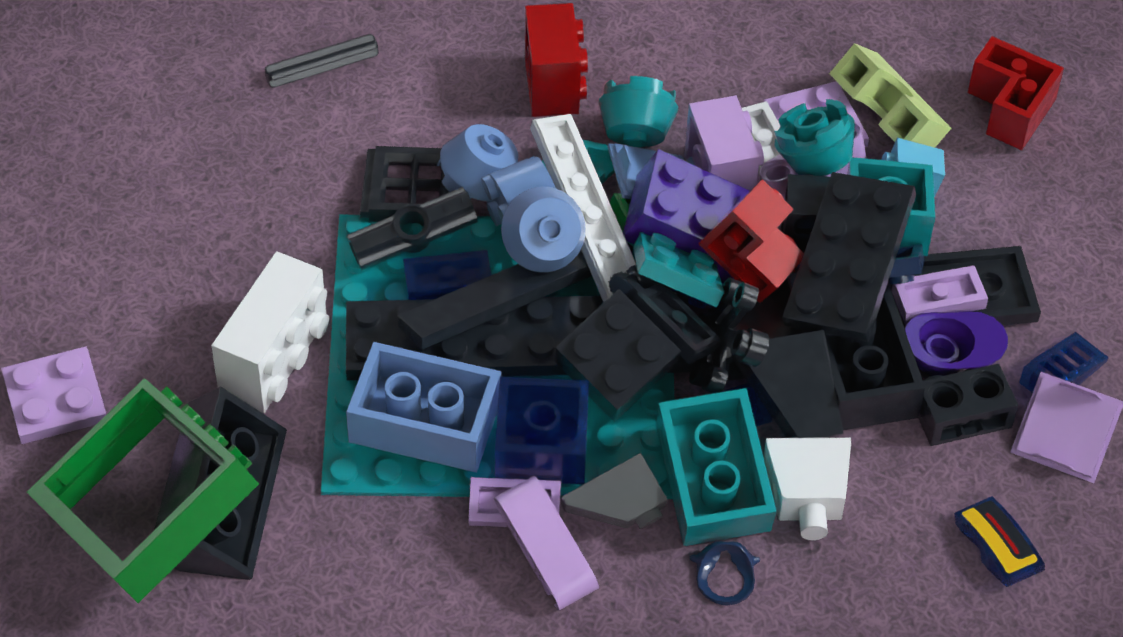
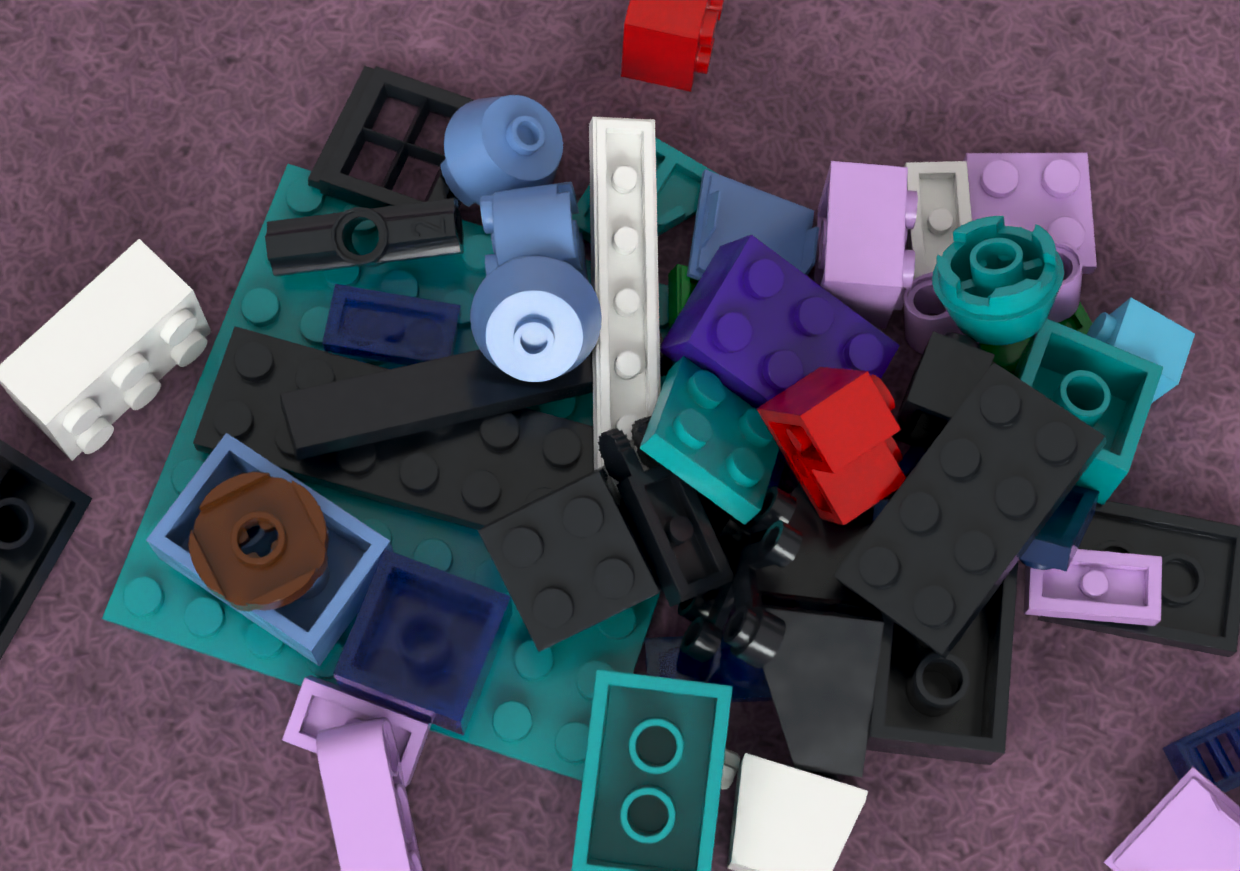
camera: 15 degrees right, 20 degrees up
dark grey slope [561,453,668,529] -> none
teal cone [598,76,679,148] -> none
yellowish green arch [829,43,952,148] -> none
dark purple piece [905,311,1008,376] -> none
black brick [918,364,1018,446] -> none
none -> reddish brown plate [189,472,329,612]

